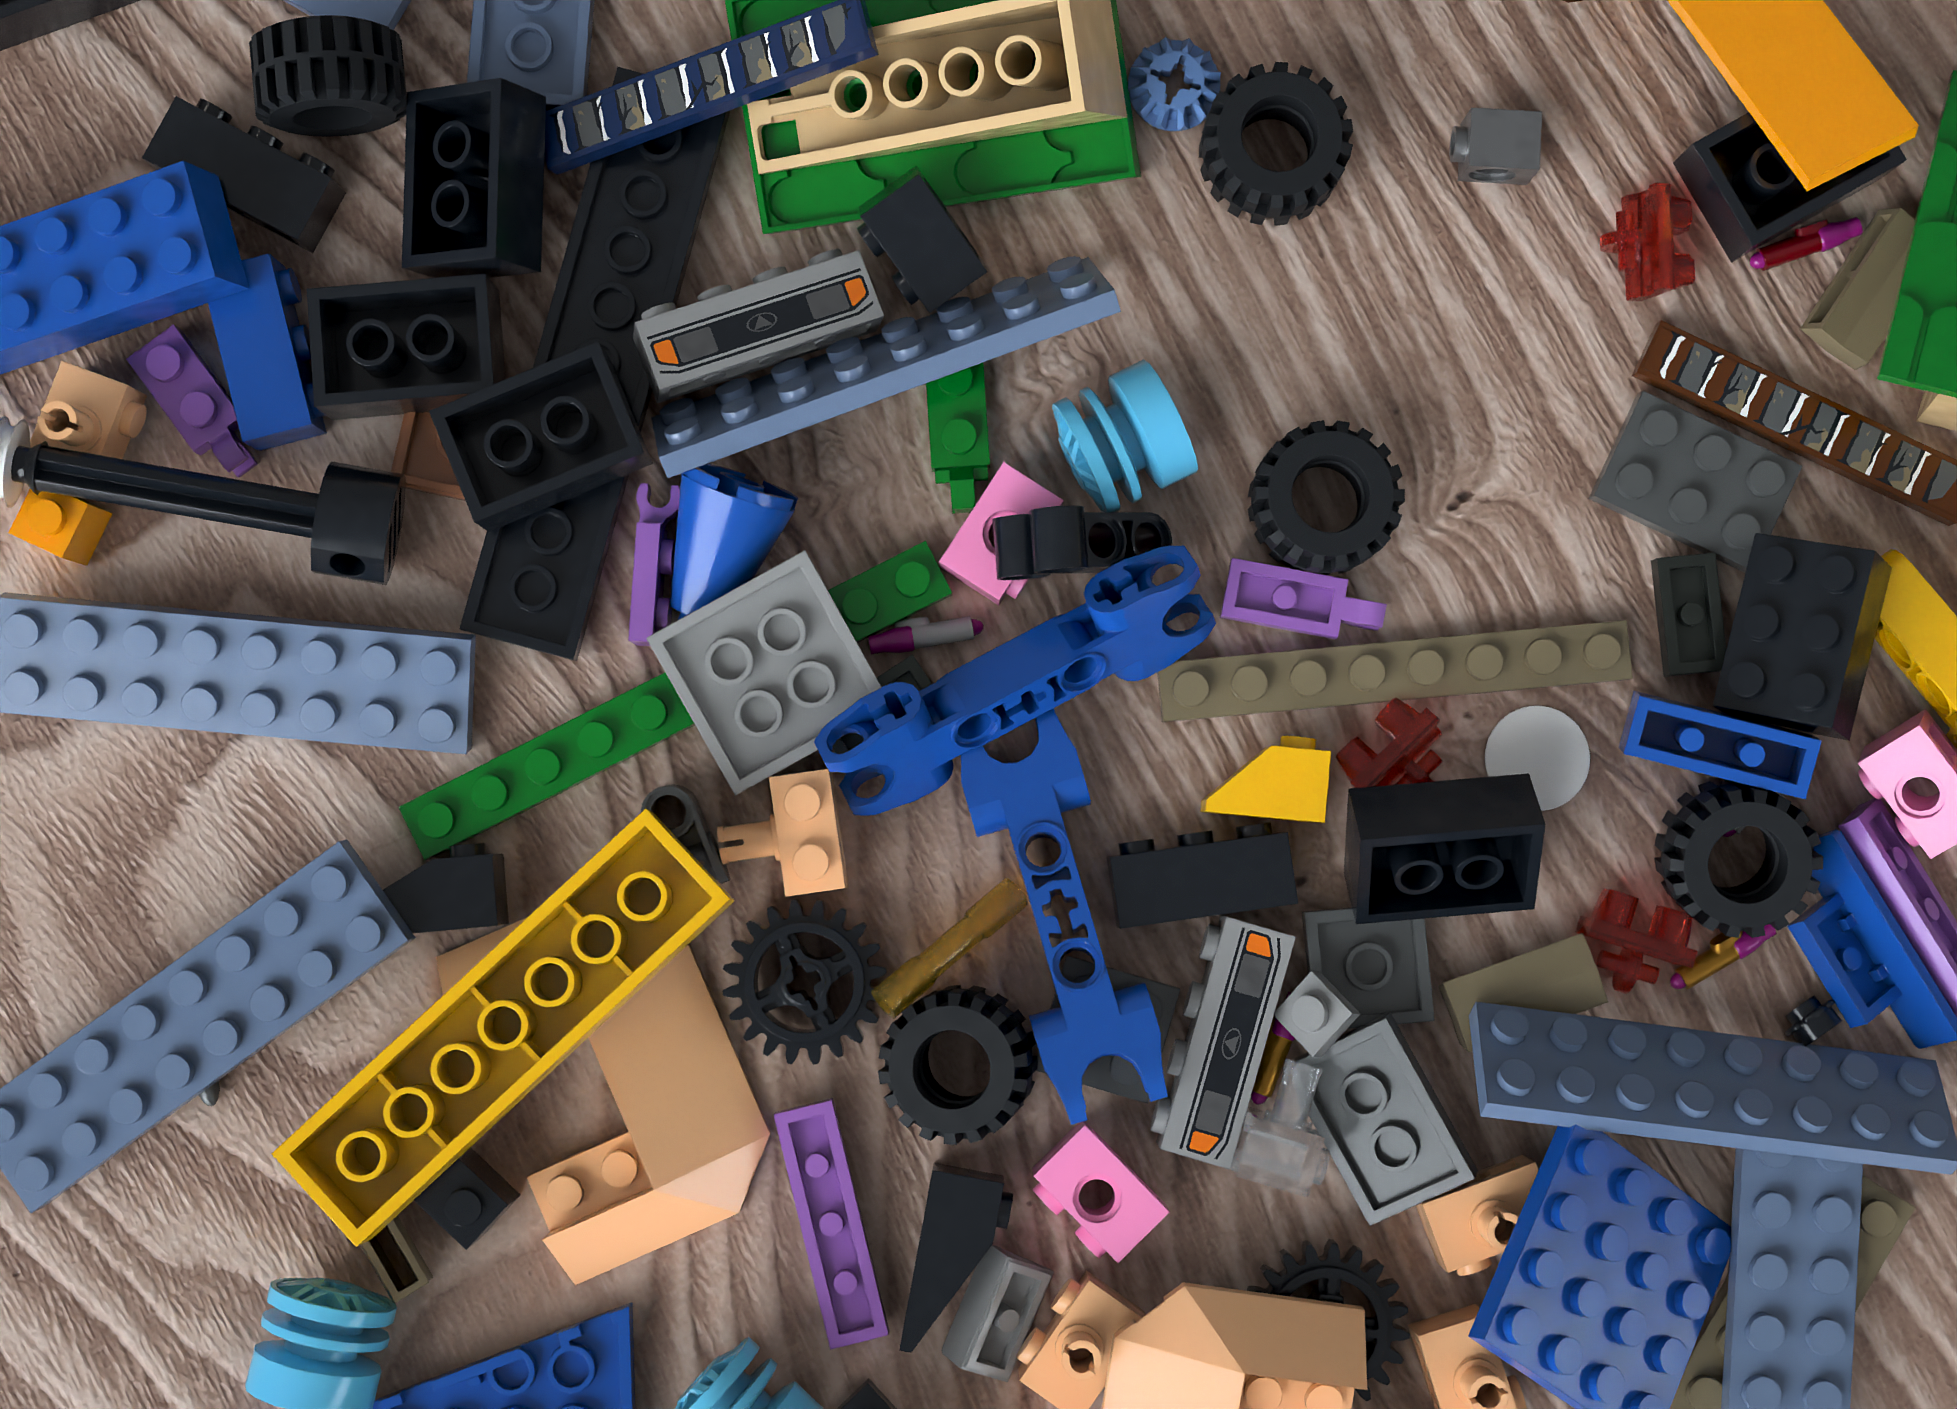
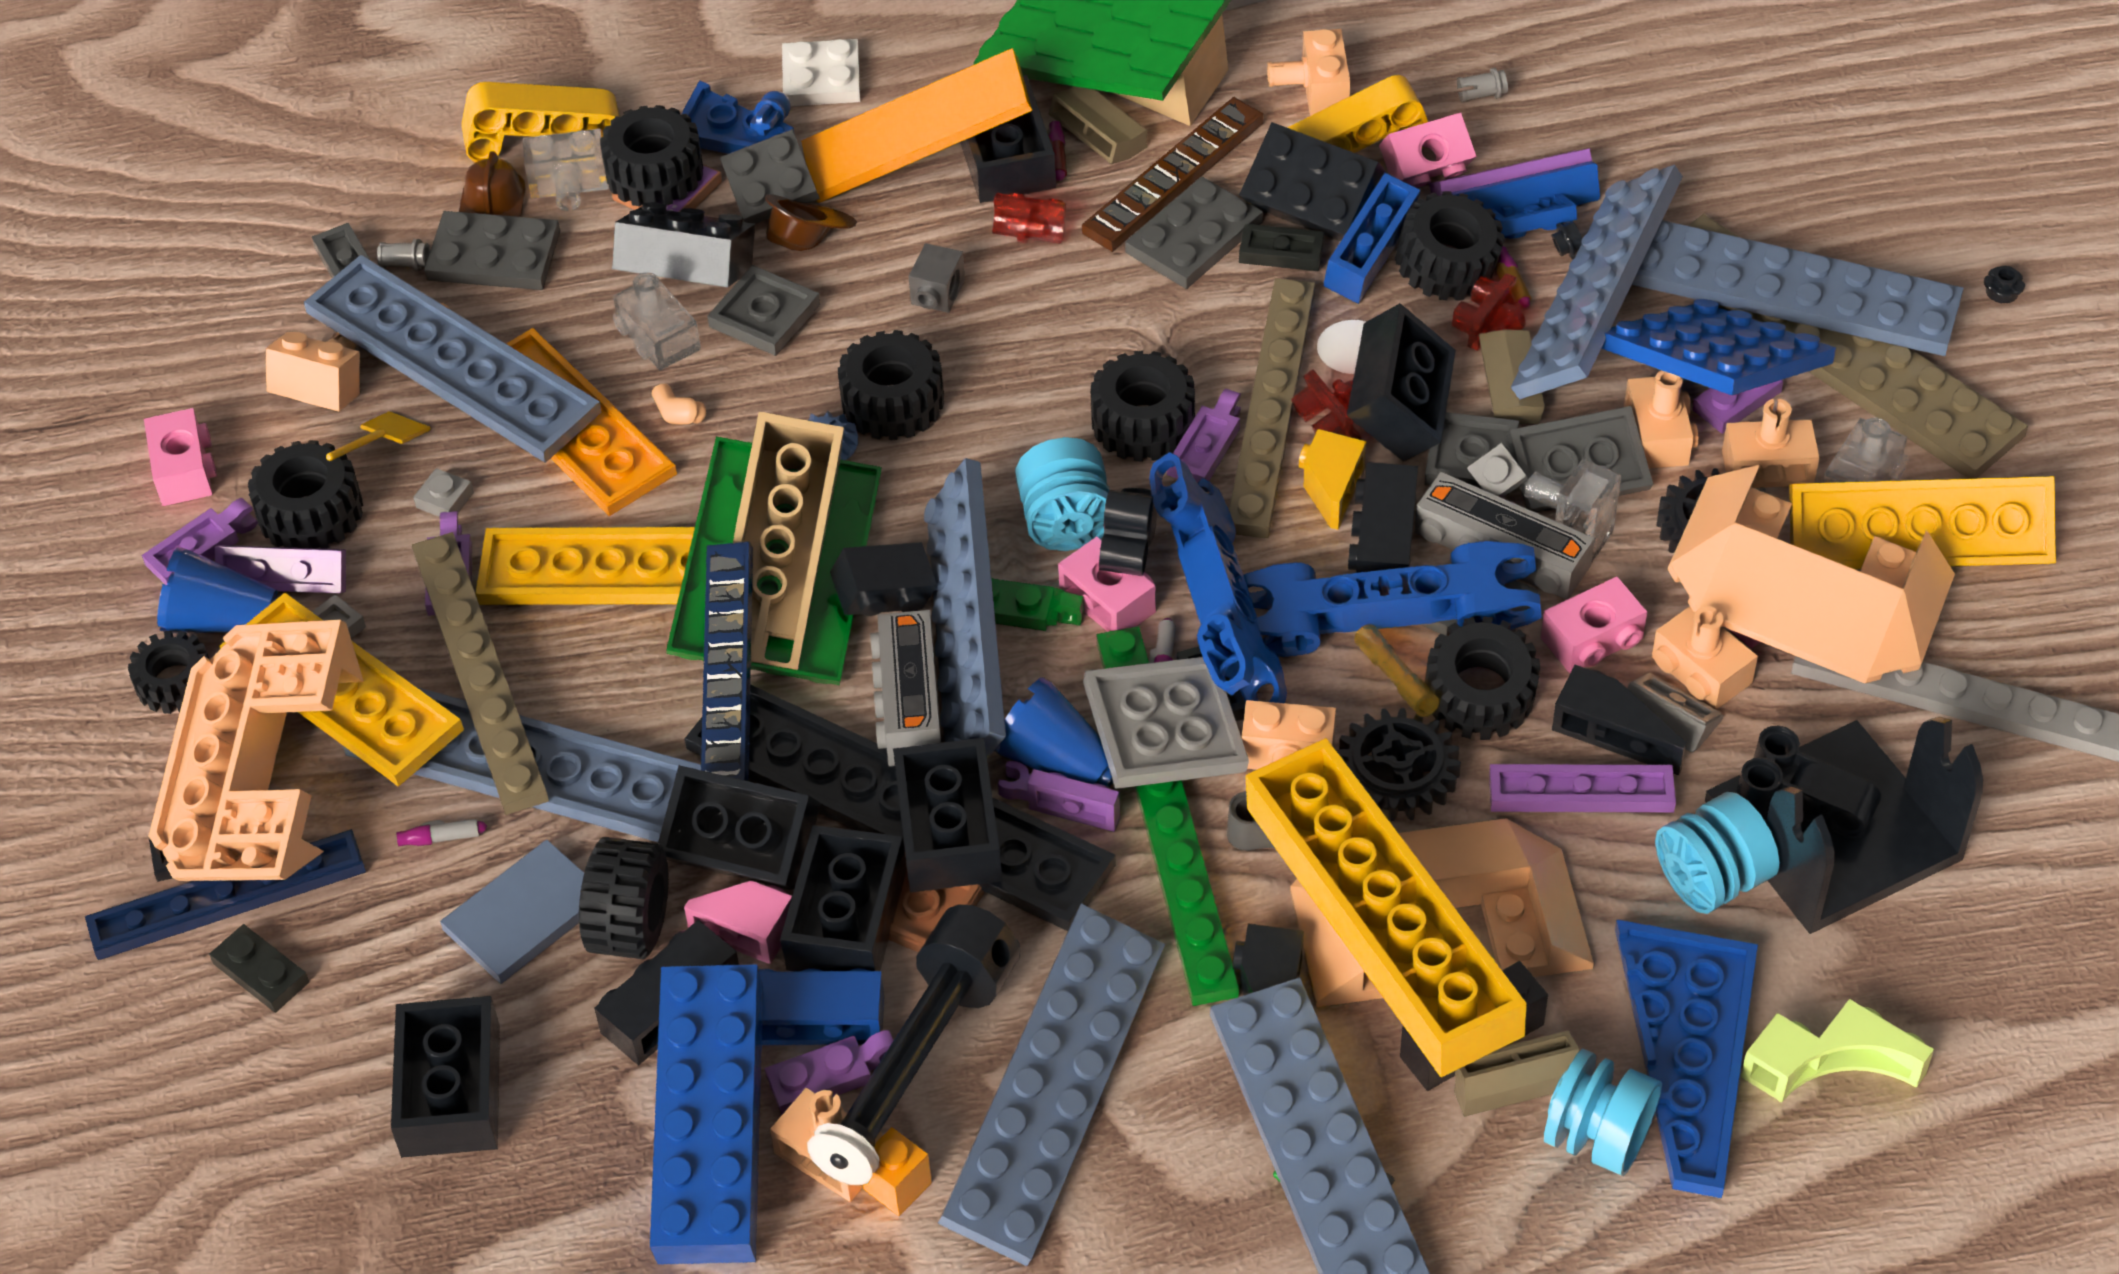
camera: 70 degrees left, 35 degrees down
none -> bright pink slope [684,880,792,964]

